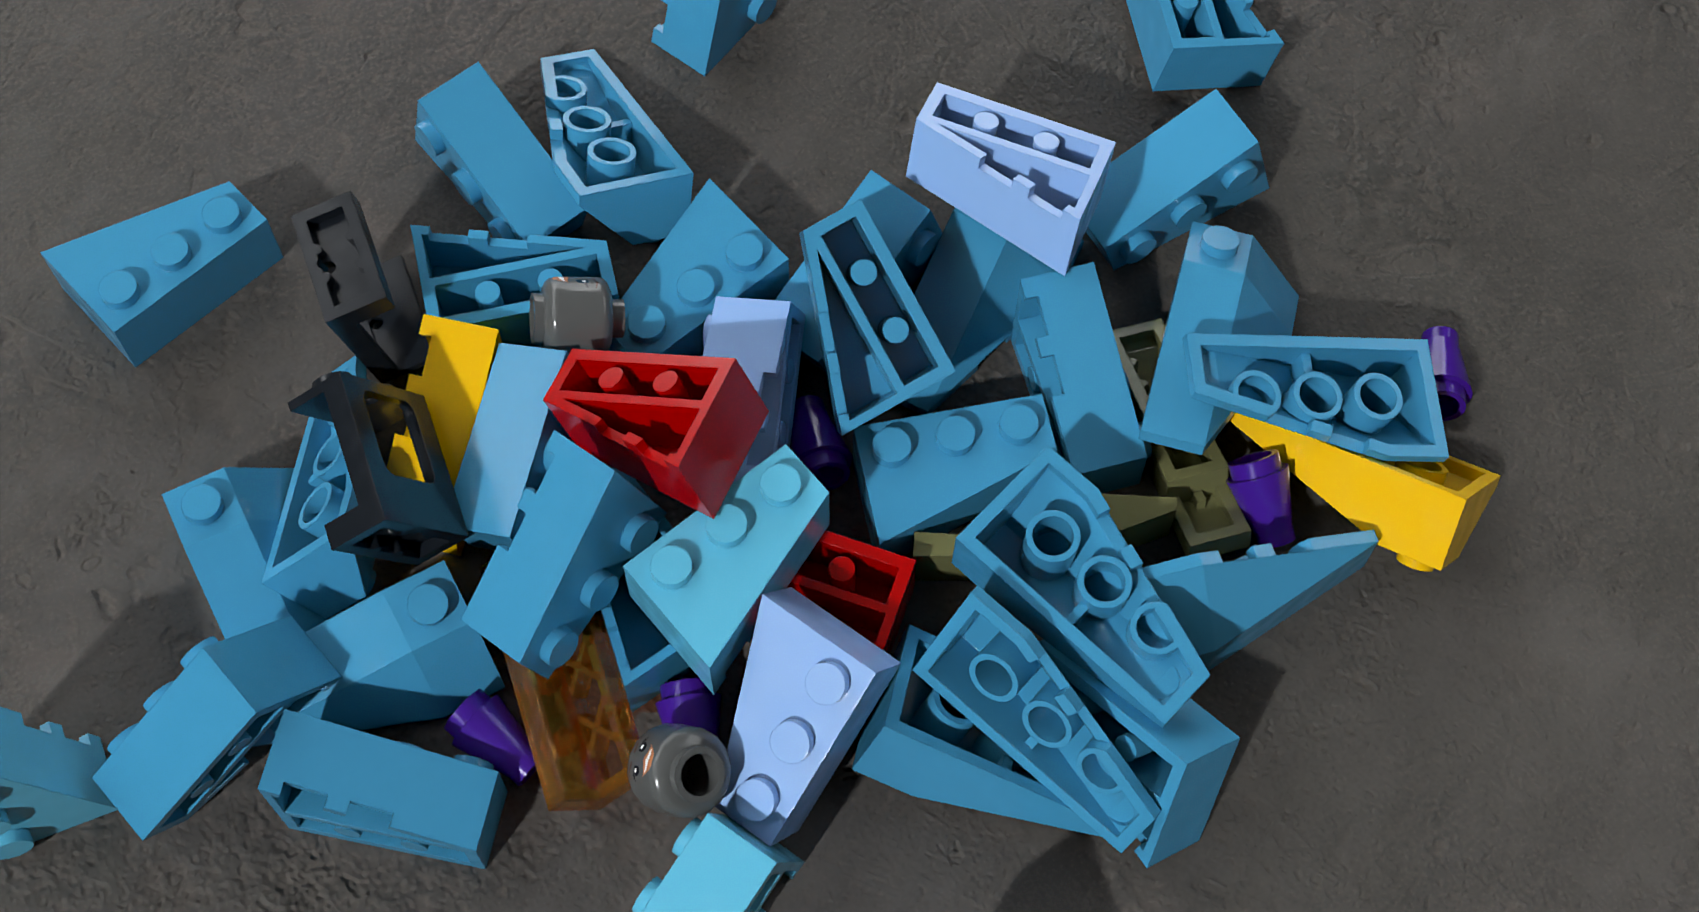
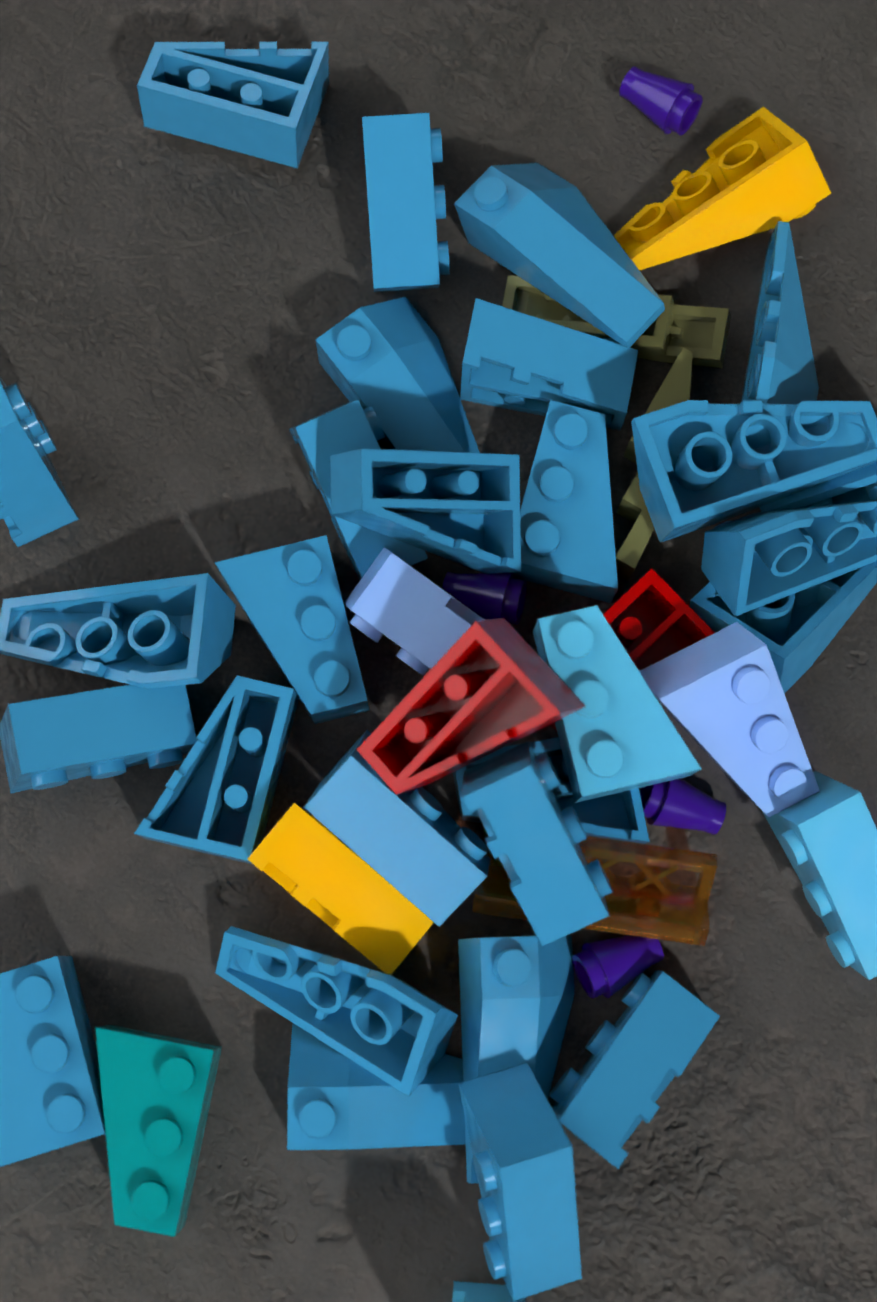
camera: 65 degrees left, 15 degrees up
black window [288,371,469,565] -> none
black window [291,191,429,384] -> none
dark grey head [529,277,625,353] -> none
dark grey head [627,723,732,818] -> none
light blue wedge [906,82,1116,276] -> none
dark azure wedge [1182,333,1449,462] -> none
dark purple cone [1226,449,1296,548] -> none
none -> teal wedge [95,1024,222,1237]

